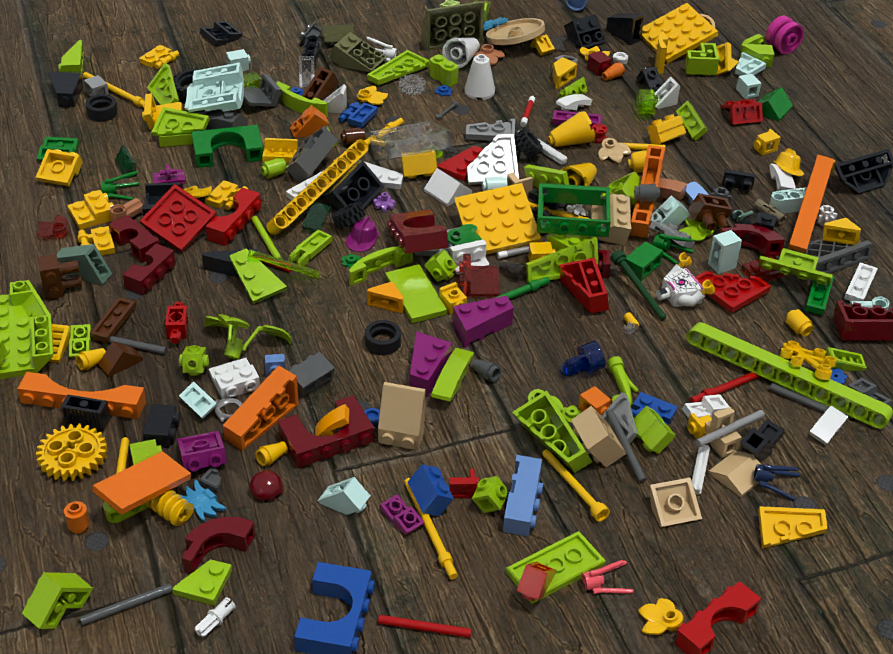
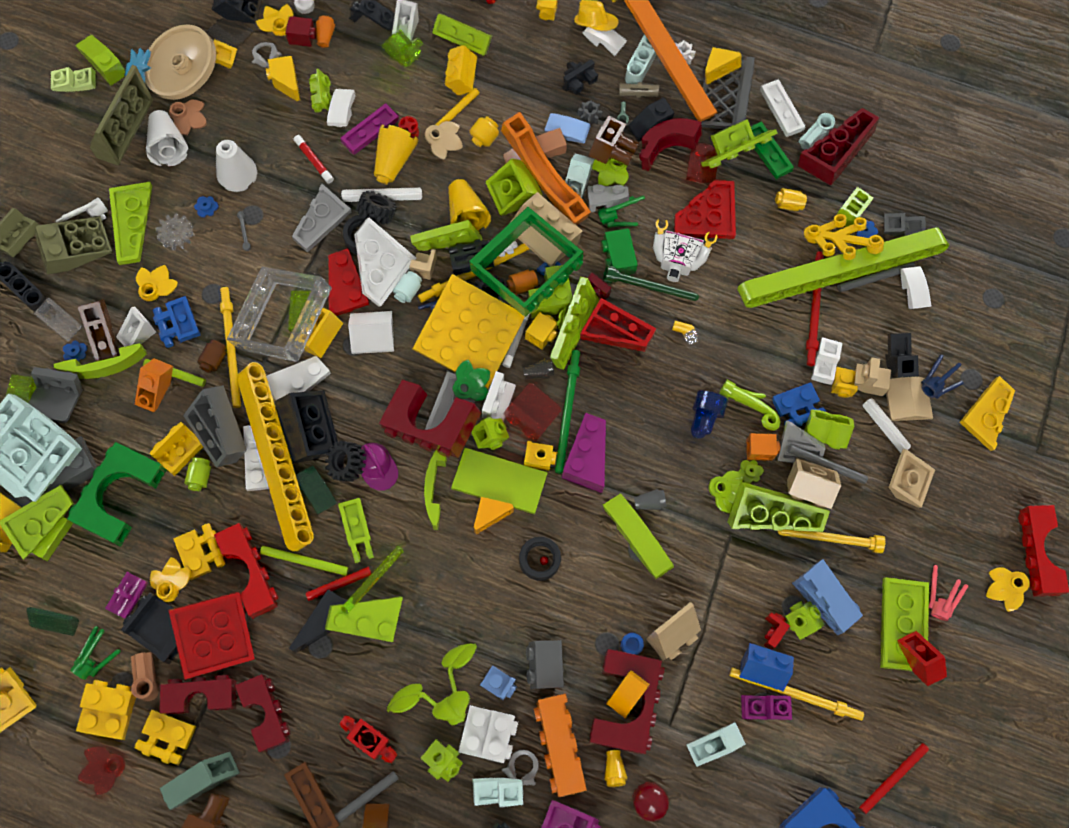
camera: 55 degrees left, 30 degrees up
green plant [341,254,361,268] -> none
medium lavender plant [373,192,396,212] -> none
magenta wedge [410,331,452,397] -> none
lime brick [429,55,459,87] -> none
dark grey brick [634,184,660,202] -> none
light grey bar [695,410,765,447] -> none
light aqua brick [708,230,742,274] -> none

